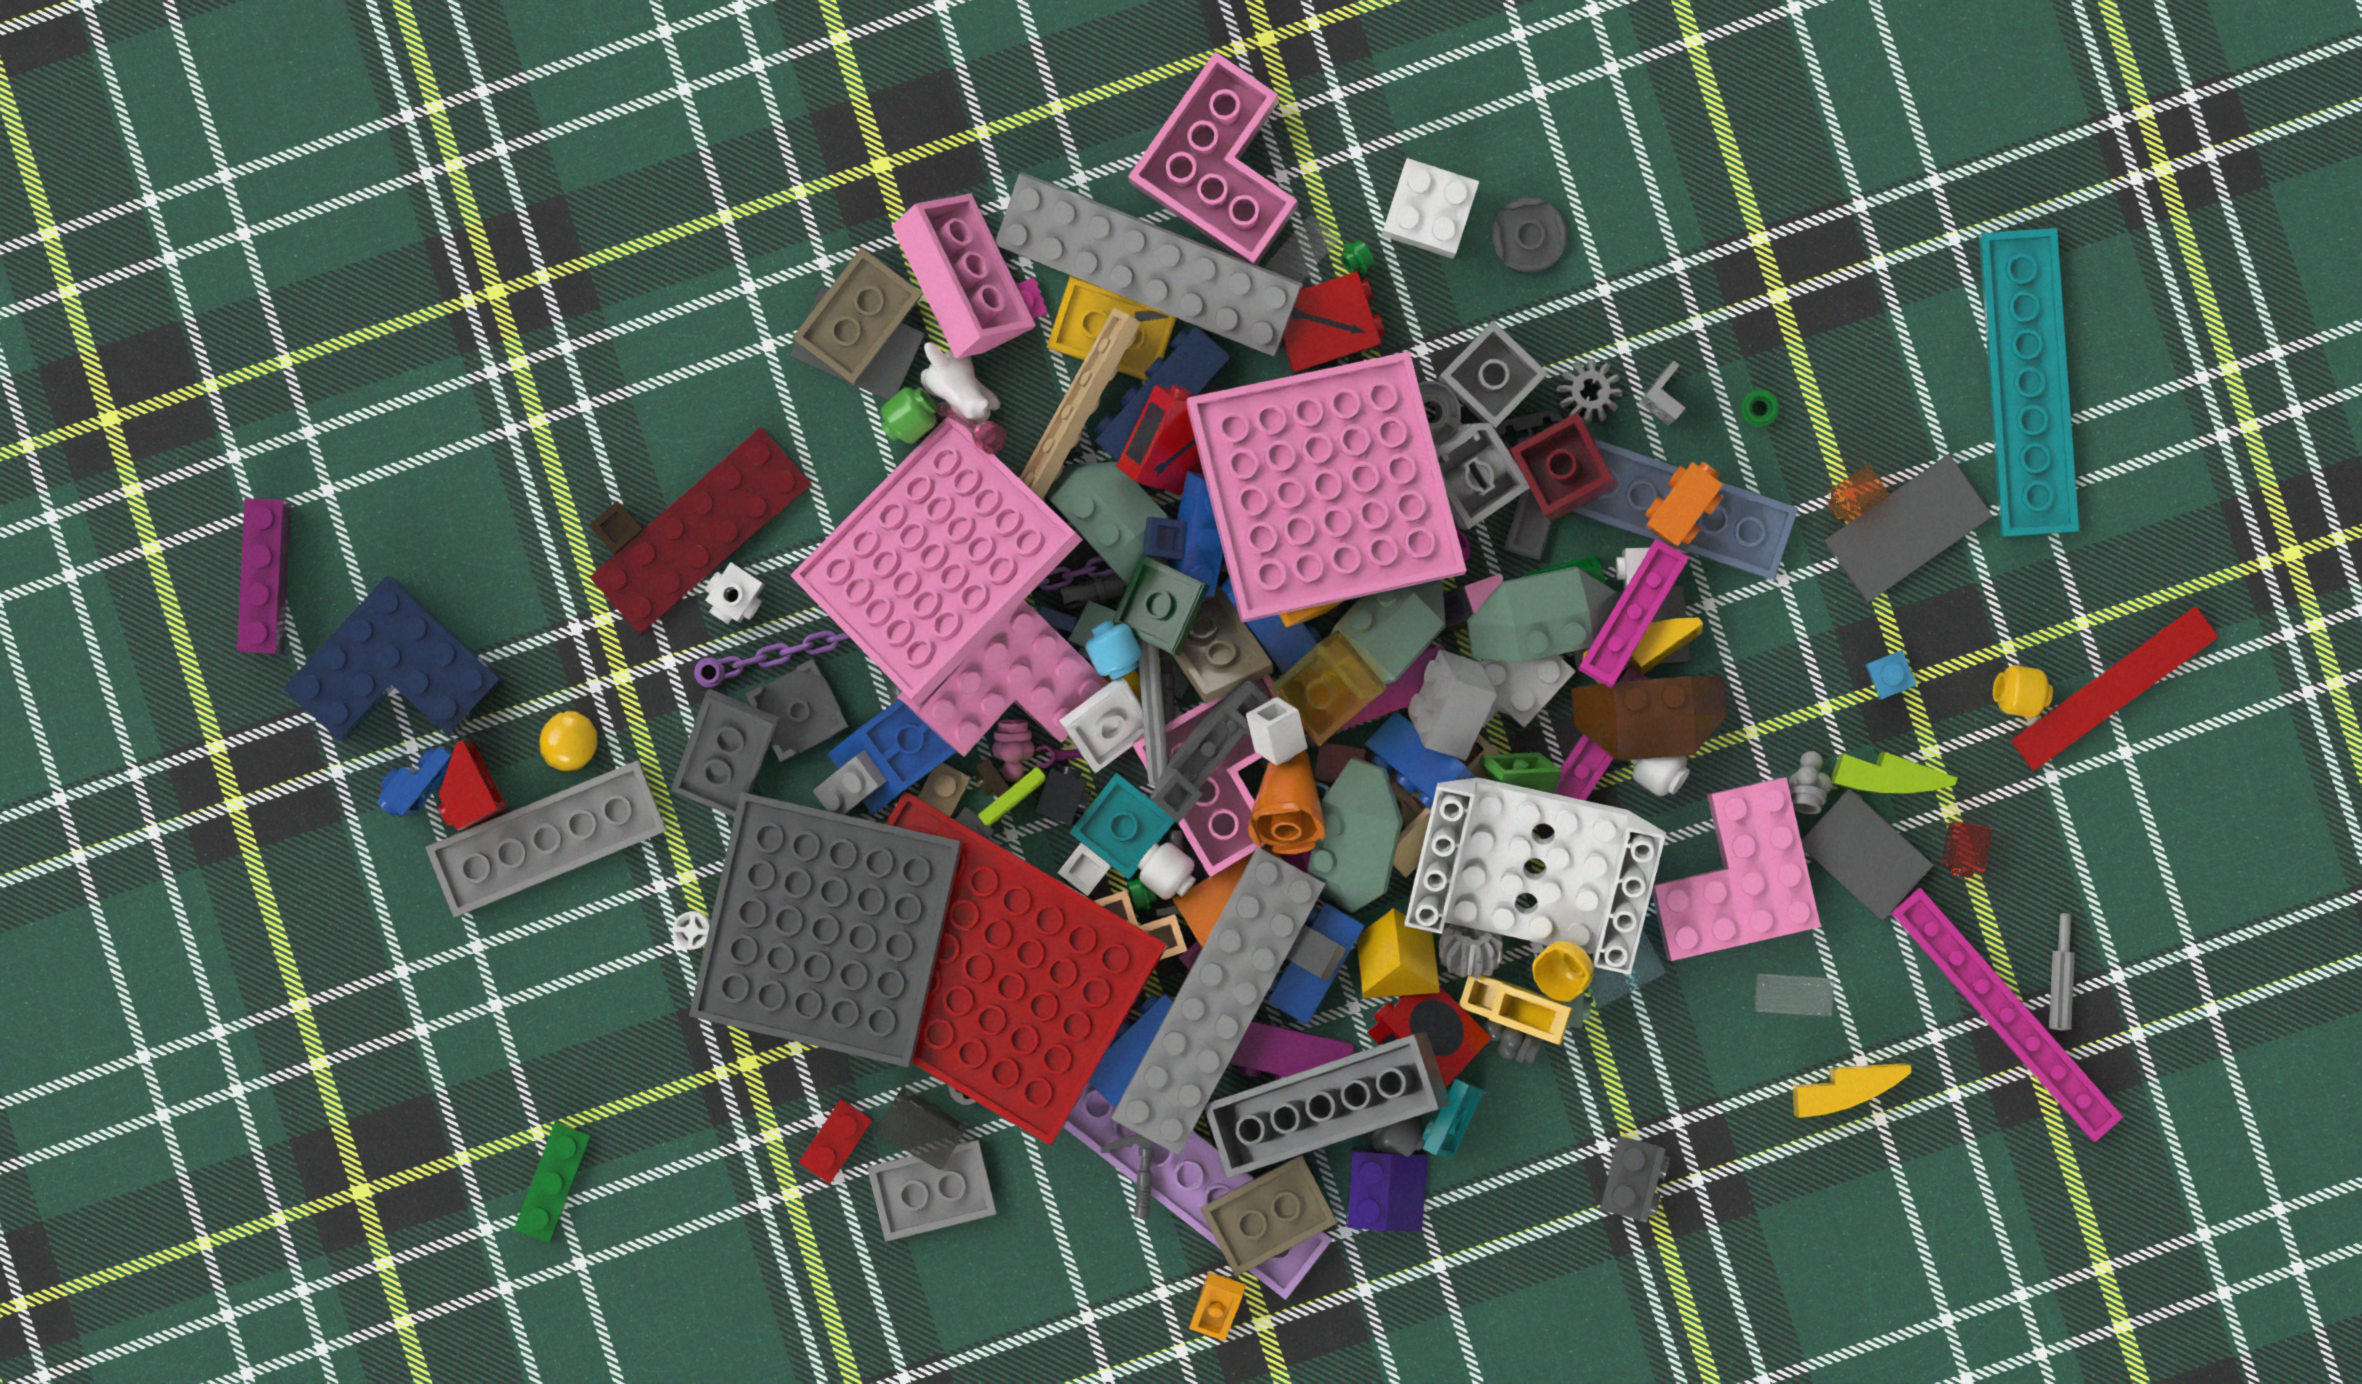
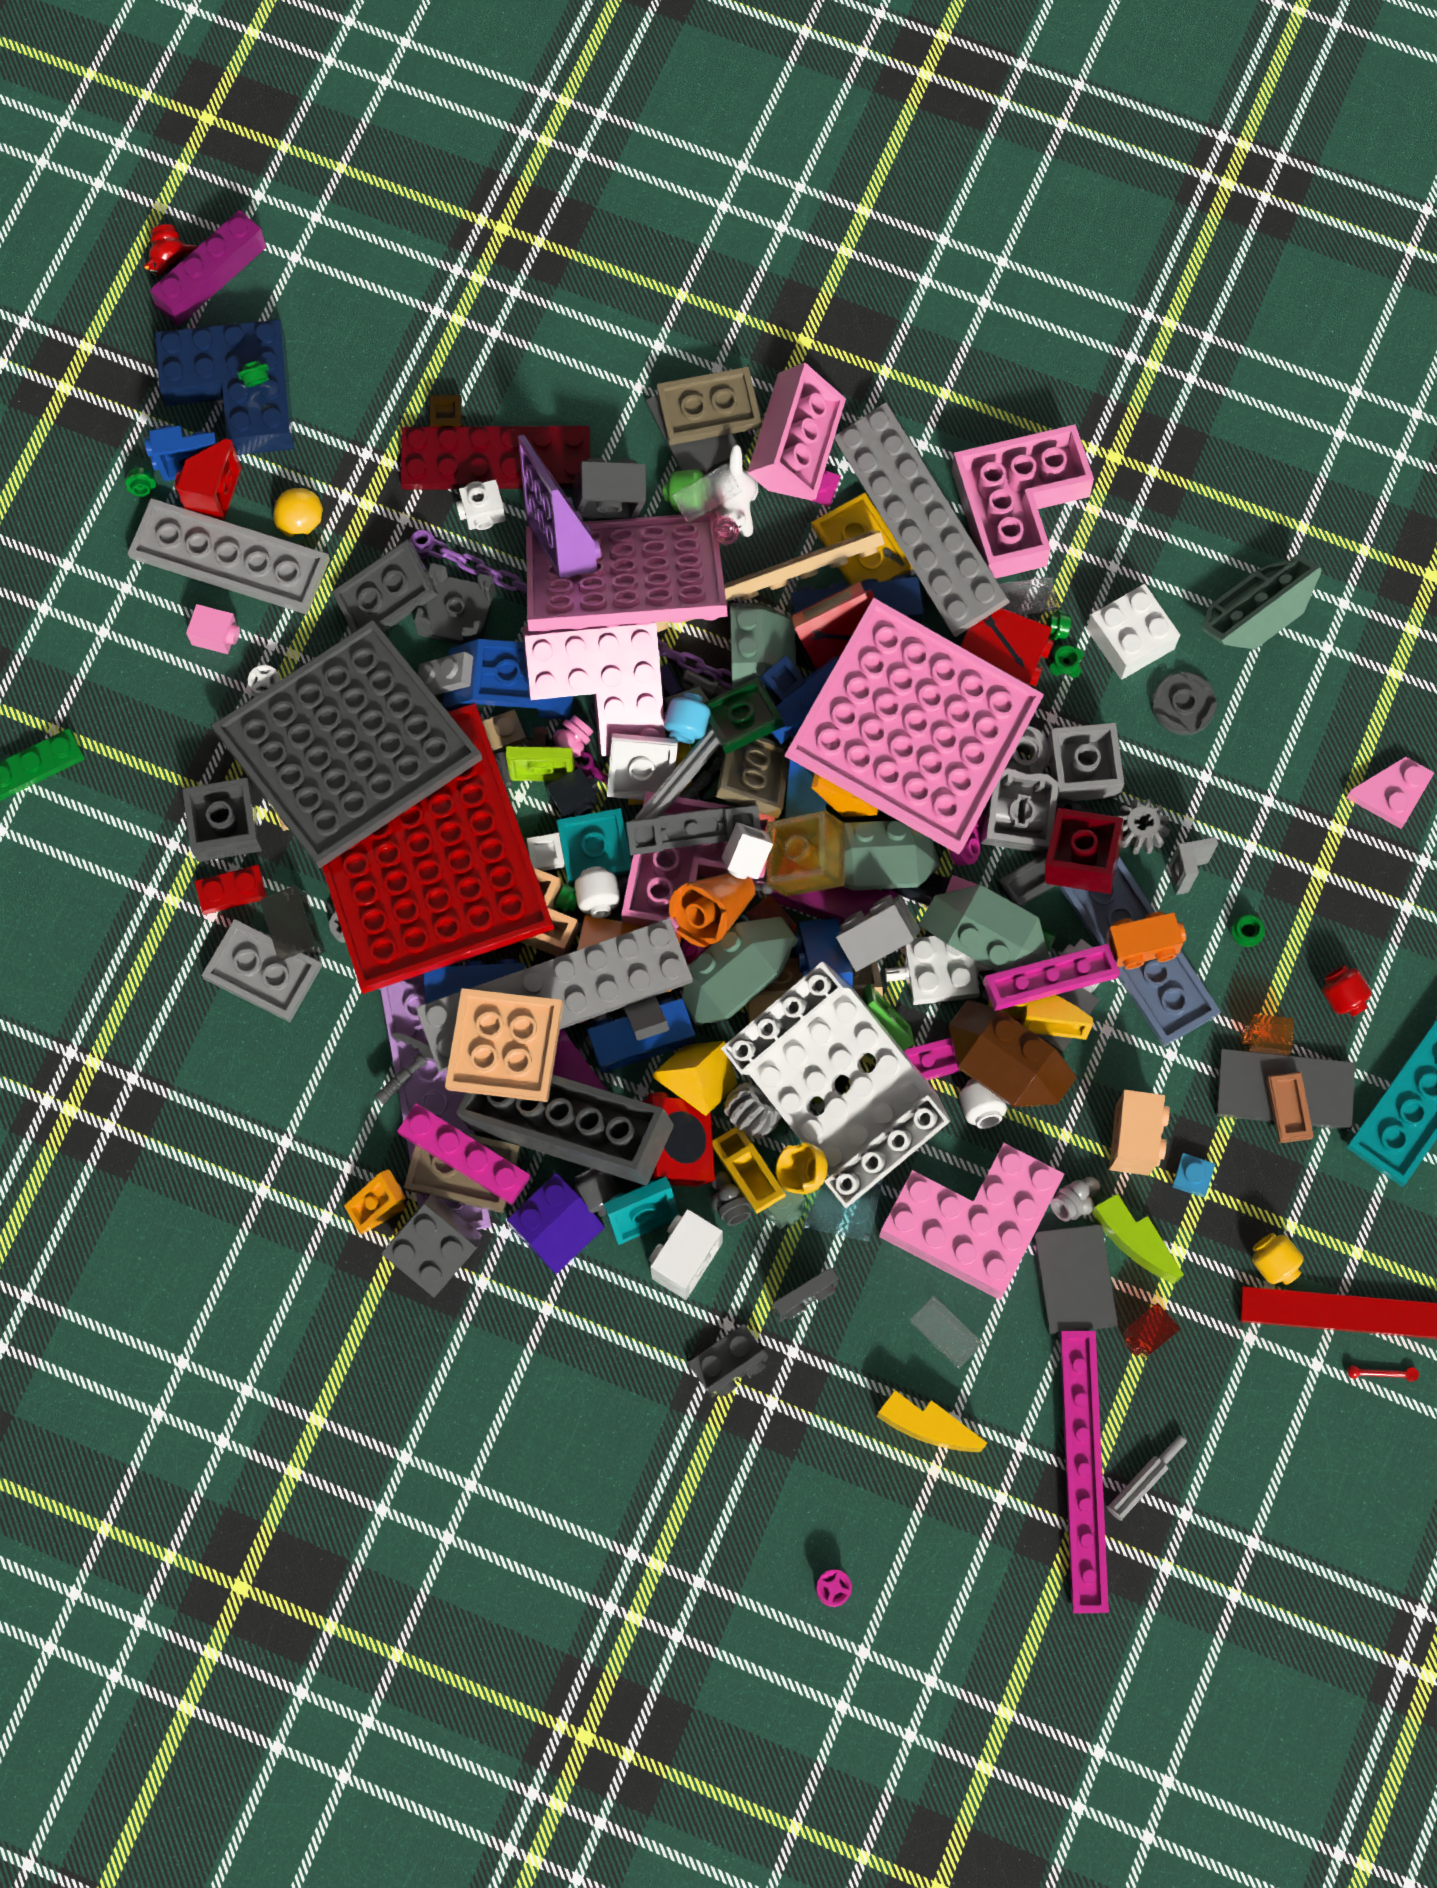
camera: 45 degrees right, 15 degrees down
none -> green plate [125,468,156,497]
none -> red animal [144,224,198,276]
none -> dark grey brick [182,778,262,862]
none -> bright pink brick [186,604,240,654]
none -> green plate [237,361,269,387]
none -> dark grey brick [382,1193,484,1298]
none -> dark pink plate [397,1103,530,1205]
none -> light nougat plate [445,988,564,1102]
none -> medium lavender slope [518,435,601,579]
none -> dark grey brick [573,458,646,519]
none -> white brick [649,1209,723,1300]
none -> clear tile [671,464,742,524]
none -> dark grey plate [772,1267,839,1323]
none -> dark pink wheel [816,1569,852,1607]
none -> green plate [1049,645,1084,678]
none -> light nougat brick [1109,1090,1170,1176]
none -> sand green wedge [1202,555,1322,650]
none -> nougat tile [1266,1072,1314,1144]
none -> red head [1321,965,1372,1017]
none -> bright pink wing [1346,757,1434,829]
none -> red hinge [1347,1365,1419,1382]

